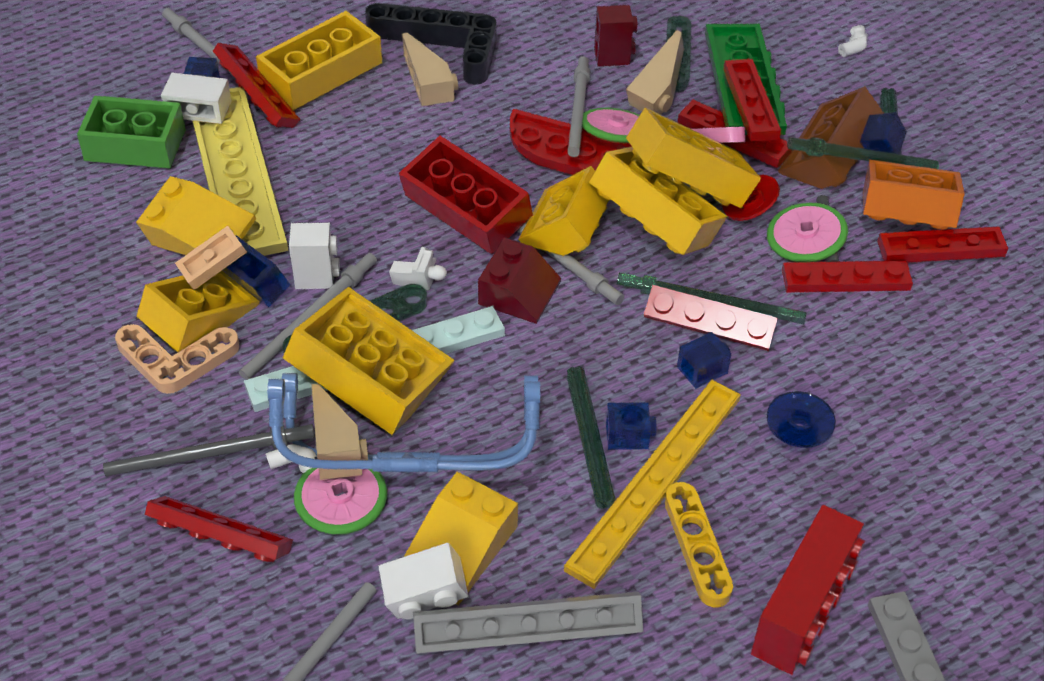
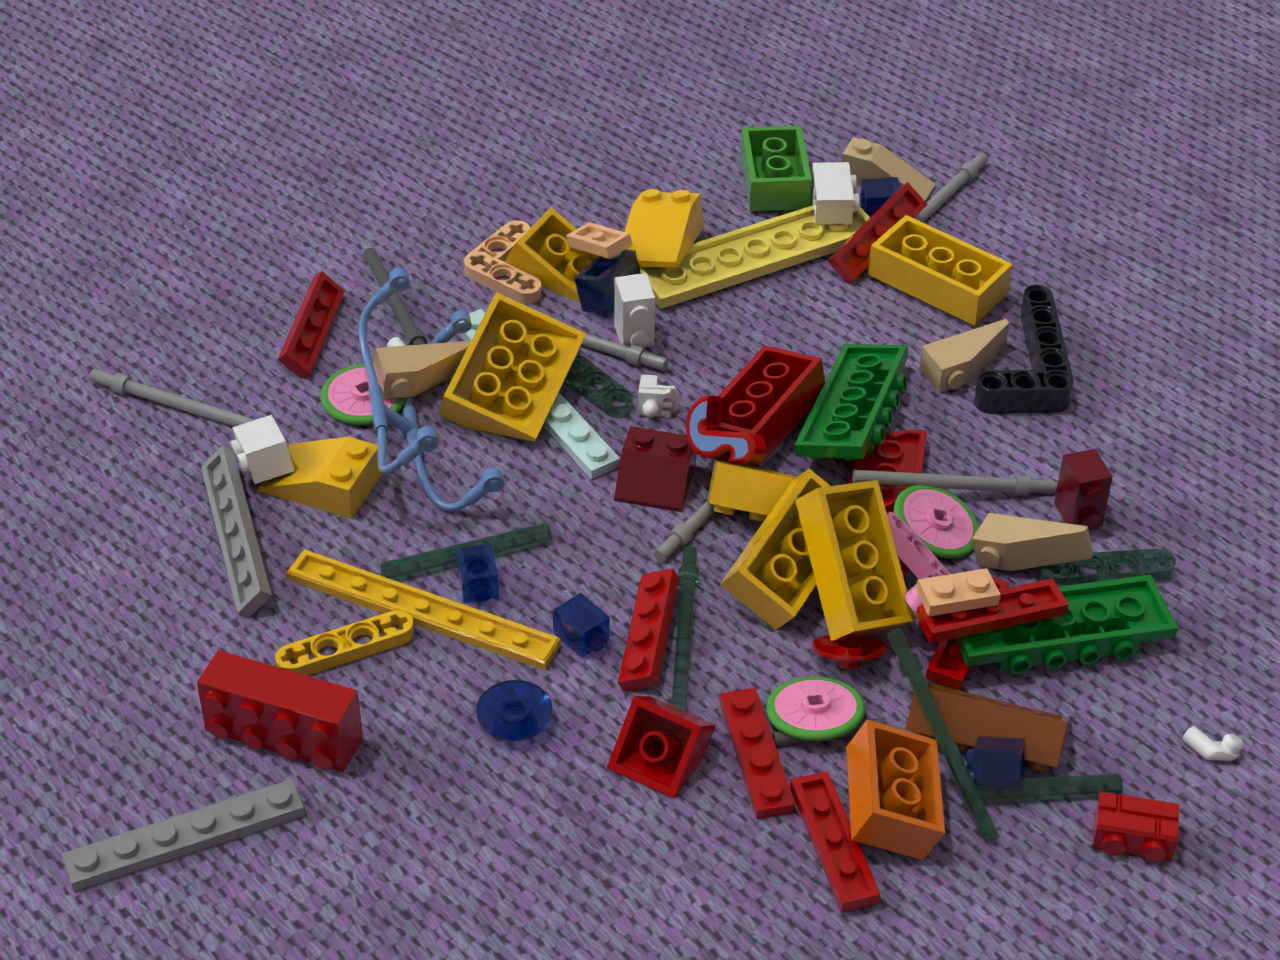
camera: 80 degrees right, 5 degrees down
none -> red slope [606,696,716,798]
none -> red animal [686,395,767,466]
none -> green plate [795,344,909,460]
none -> tan slope [842,137,935,202]
none -> light nougat plate [916,568,1001,616]
none -> red brick [1092,791,1180,862]

